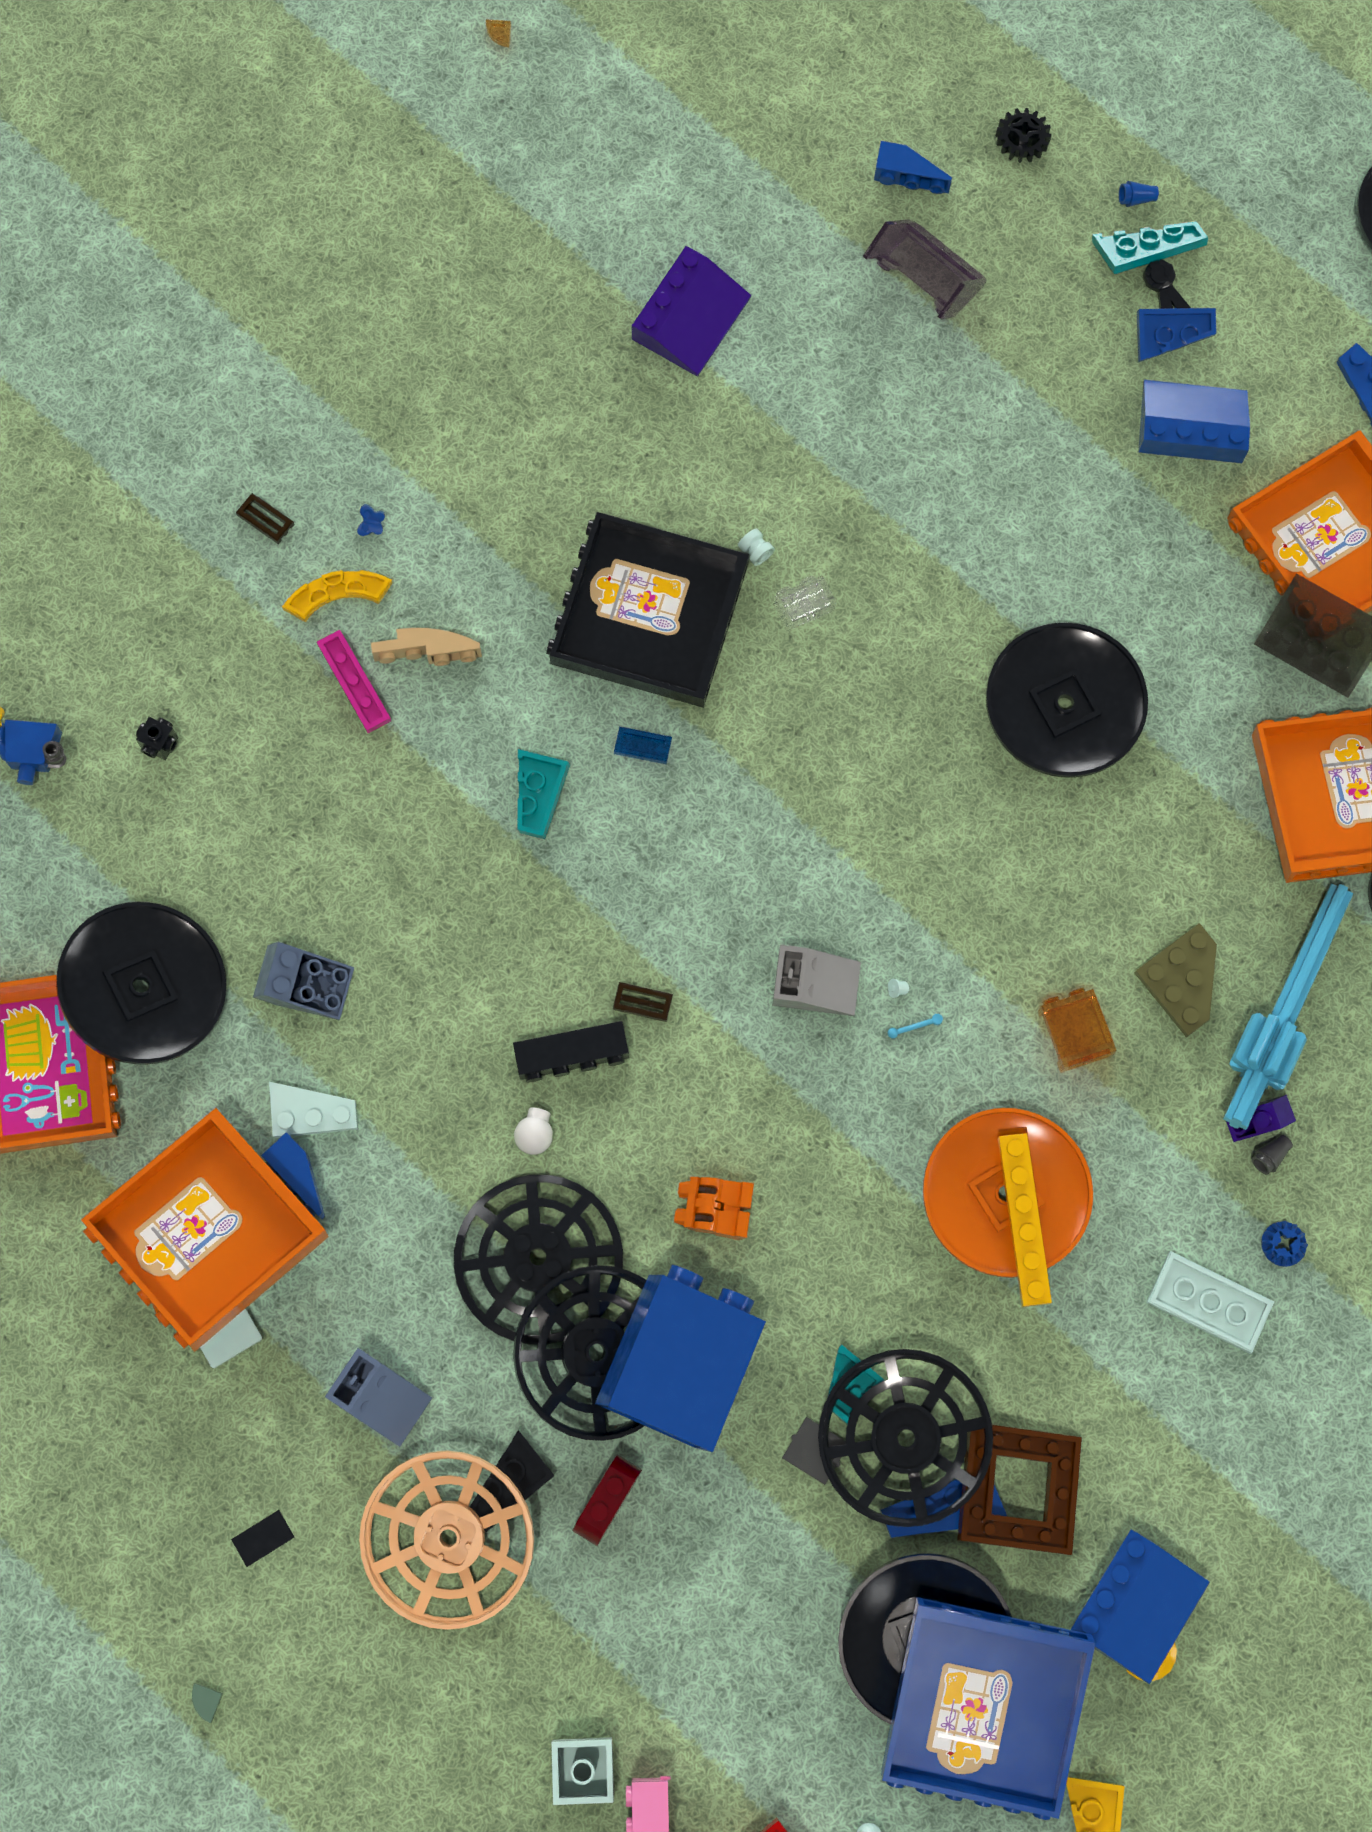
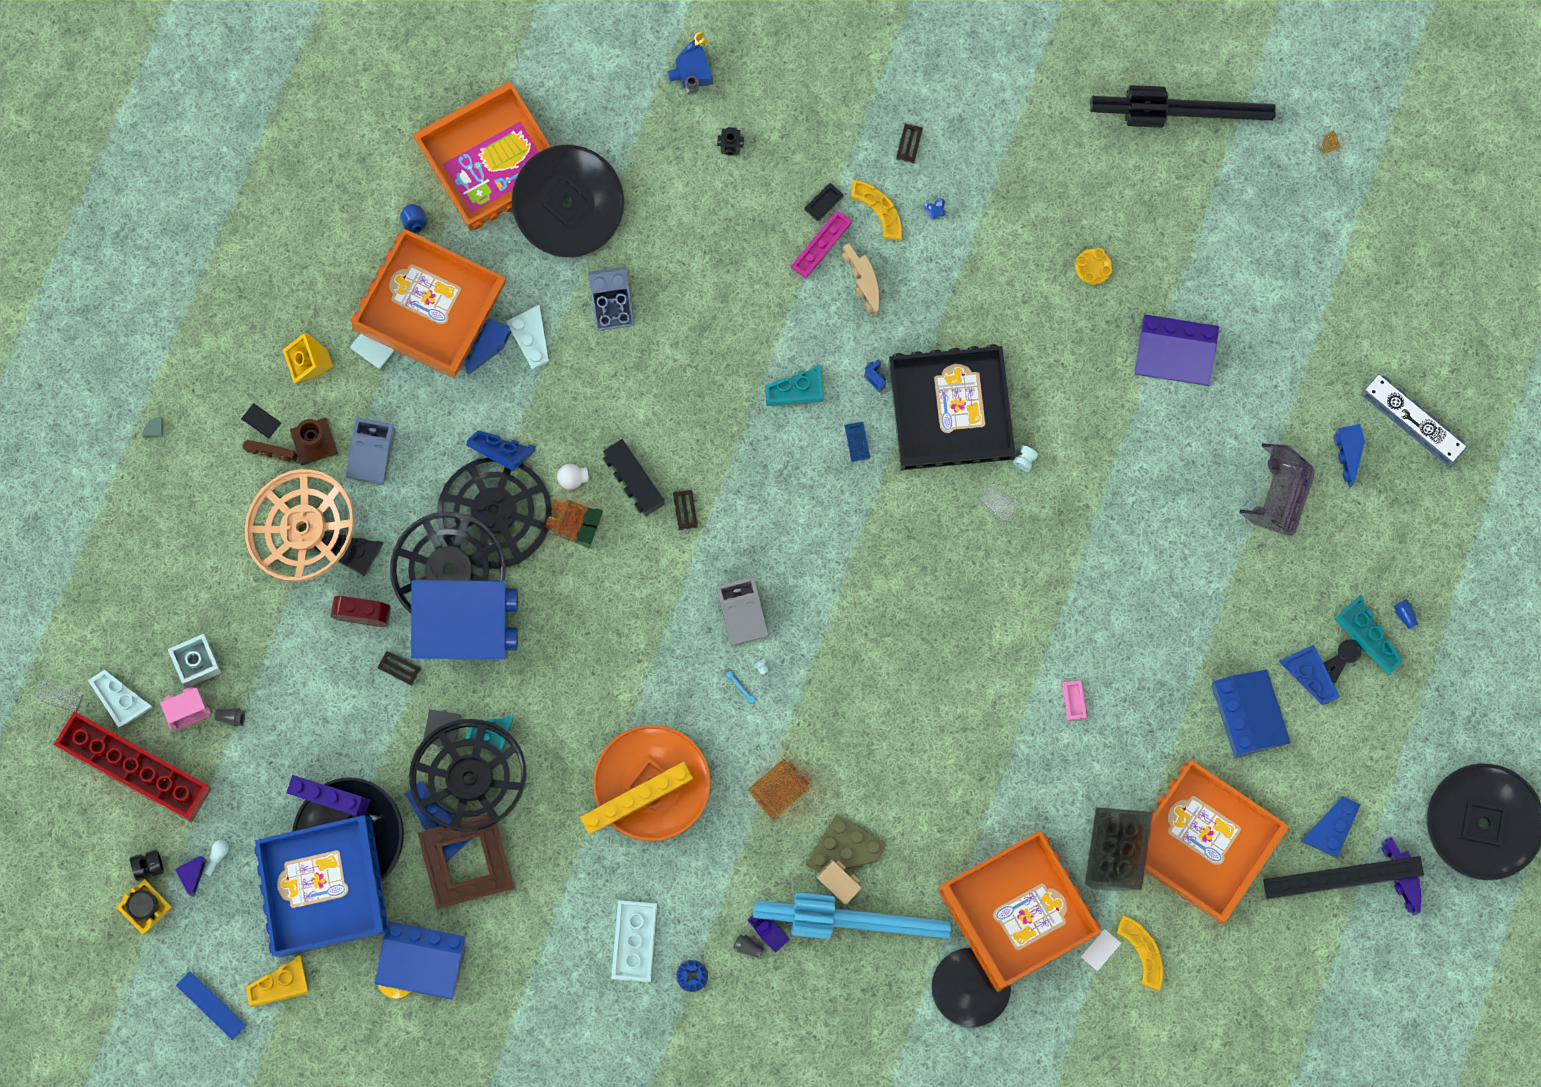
camera: 70 degrees right, 0 degrees up
orange hips [674,1177,754,1240] -> none
black dish [986,622,1148,778] -> none
black gear [995,108,1052,163] -> none
none -> dark grey cone [215,708,245,727]
none -> reddish brown hinge [242,440,298,463]
none -> yellow slope [283,333,333,384]
none -> dark purple brick [286,775,370,816]
none -> reddish brown plant [290,417,338,466]
none -> dark brown tile [377,651,421,686]
none -> blue head [400,204,427,233]
none -> blue wing [466,430,536,471]
none -> clear orange hips [545,499,603,548]
none -> black tile [804,183,844,222]
none -> tan brick [816,860,861,905]
none -> blue bracket [864,359,886,392]
none -> bright pink tile [1062,680,1087,721]
none -> yellow dish [1075,248,1112,285]
none -> black axle [1090,85,1276,128]
none -> brick [1361,374,1467,468]

